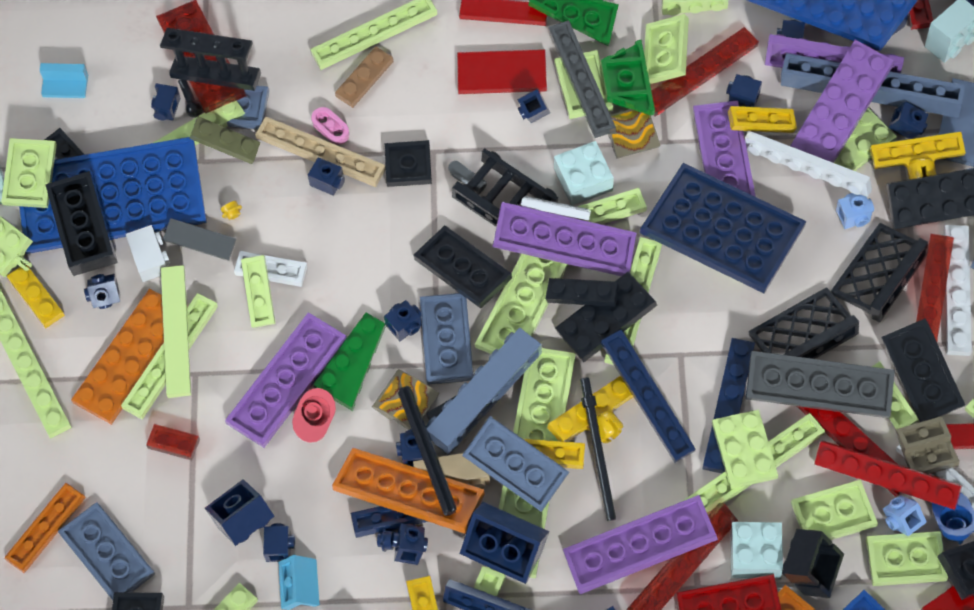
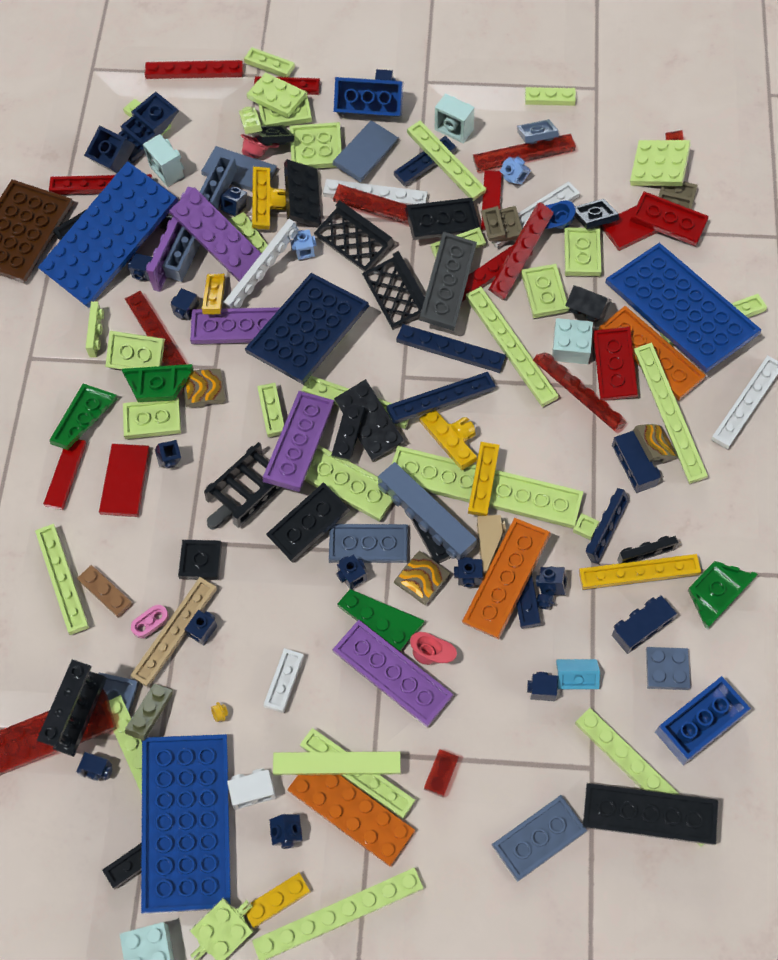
camera: 85 degrees left, 0 degrees up
yellowish green plate [1,138,57,208] -> none
orange tile [4,483,85,573] -> none
medium azure panel [39,63,89,98] -> none
black brick [45,171,118,276] -> none
dark grey tile [163,218,236,261] -> none
black bar [178,79,203,118] -> none
dark blue brick [204,479,275,546] -> none
yellowish green plate [241,255,276,328] -> none
black axle [398,386,457,516] -> none
dark blue slope [459,502,550,584] -> none
sand blue tile [462,416,570,512] -> none
white tile [521,196,591,220] -> none
dark grey tile [548,21,616,138] -> none
light aqua brick [554,141,614,206] -> none
medium lavender plate [563,495,718,594] -> none
black bar [580,377,616,521] -> none
yellowish green plate [712,410,778,489] -> none
light blue brick [883,495,927,536] -> none

